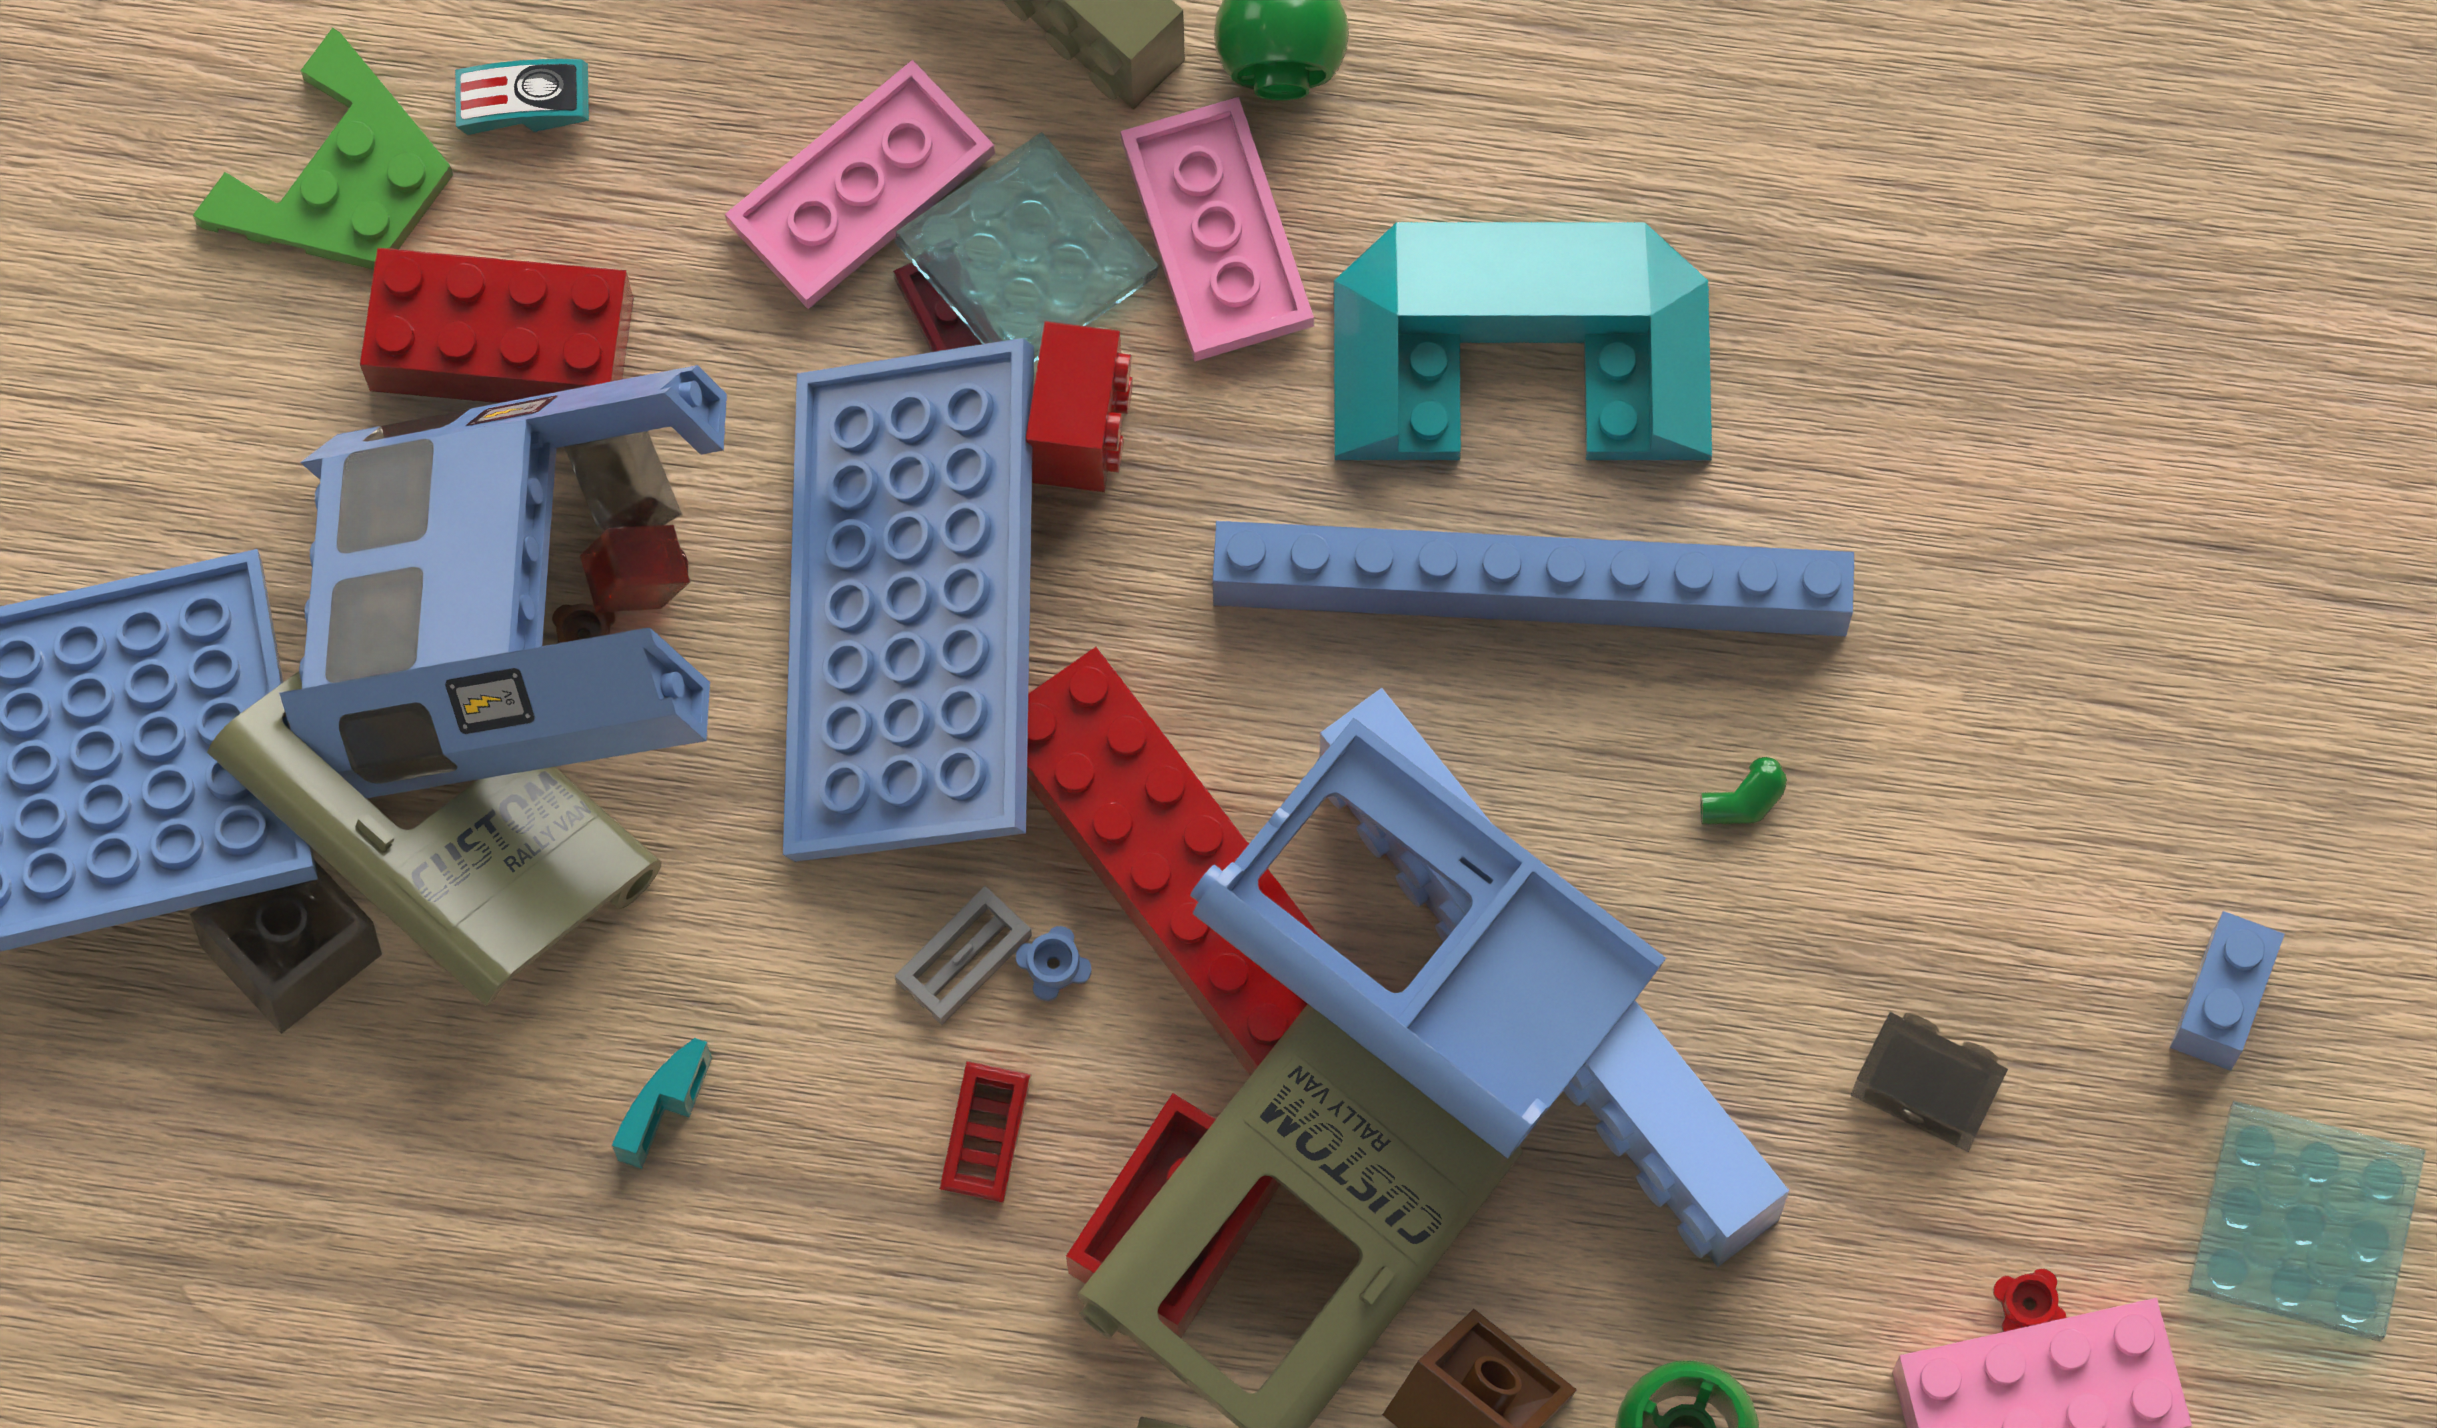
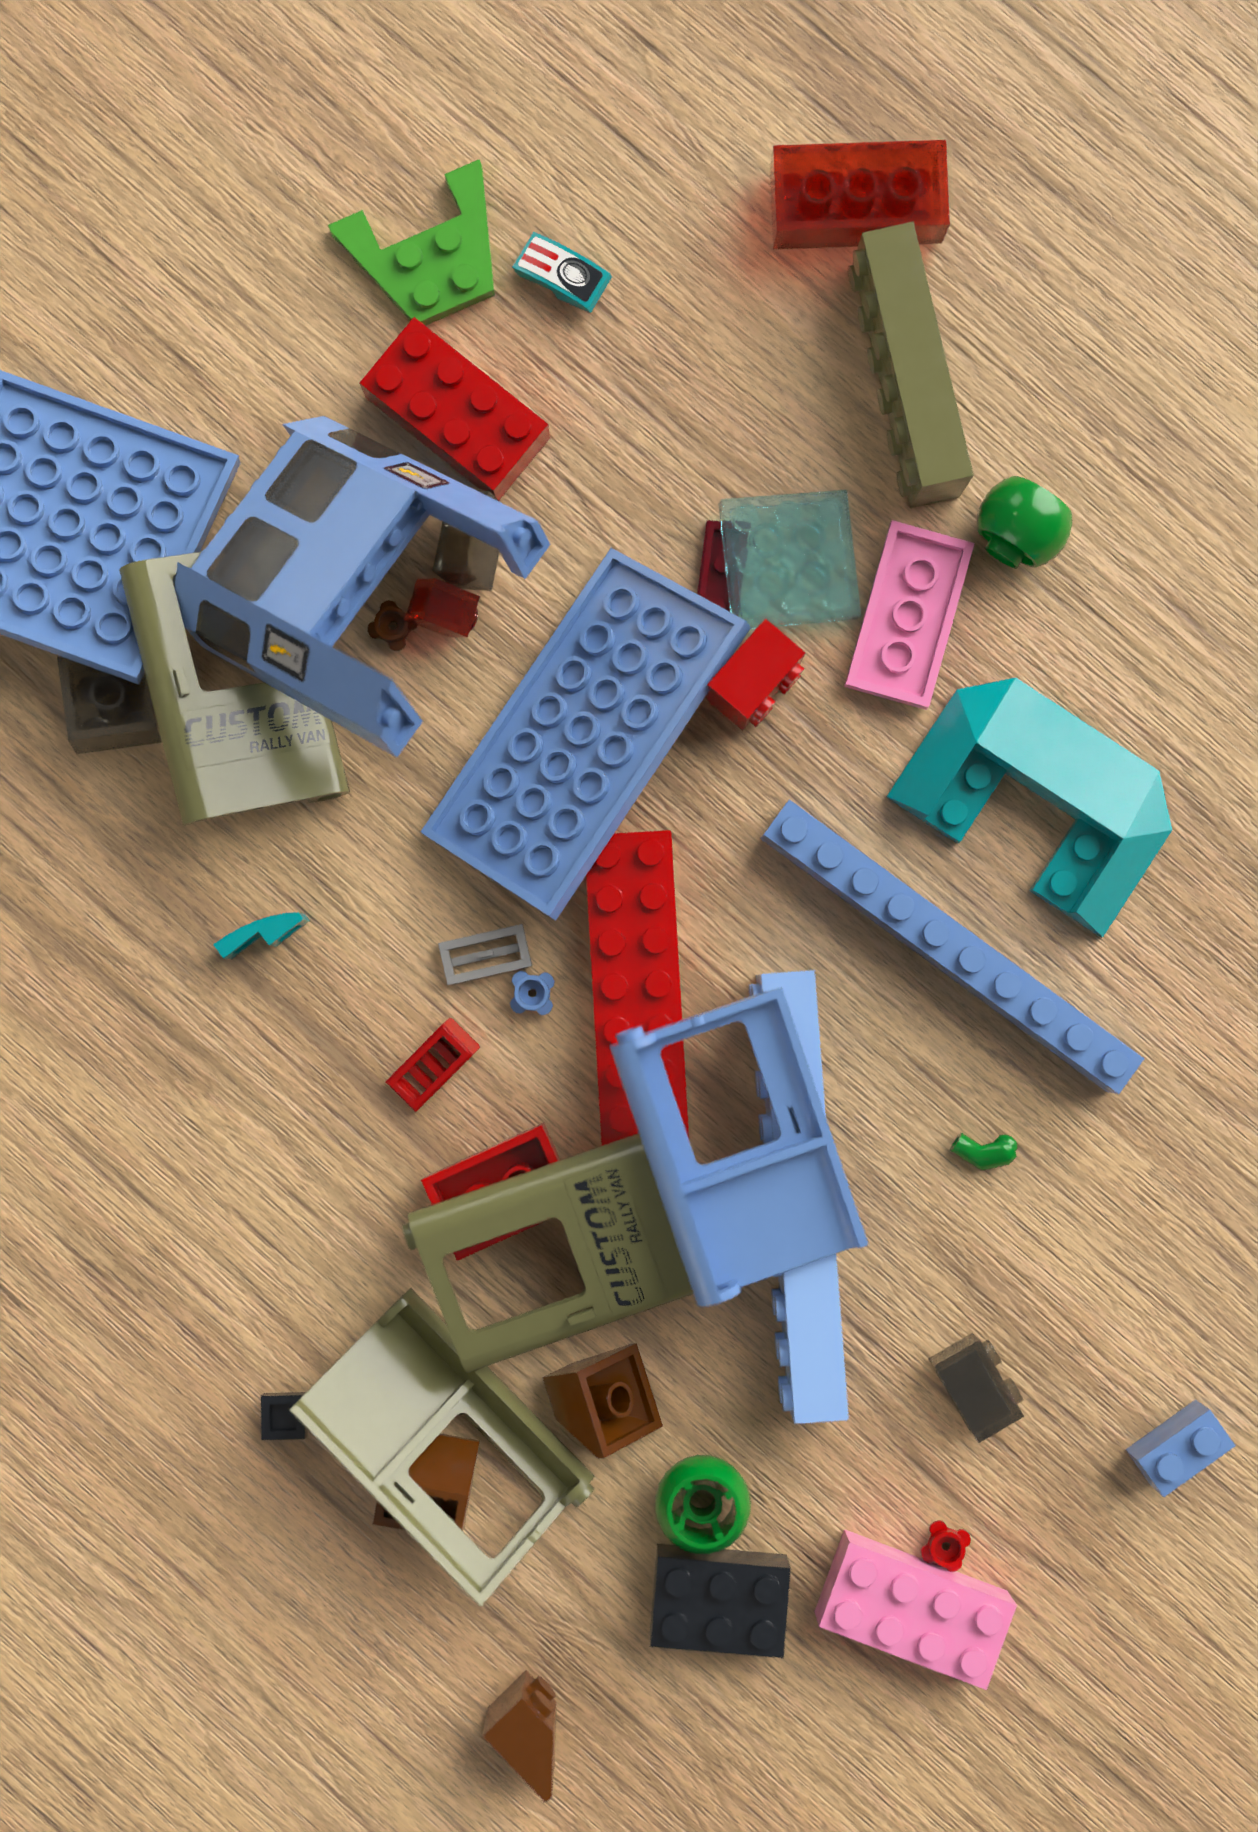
camera: 30 degrees right, 15 degrees up
bright pink plate [725,60,995,309] -> none
clear light blue plate [2188,1101,2426,1342] -> none

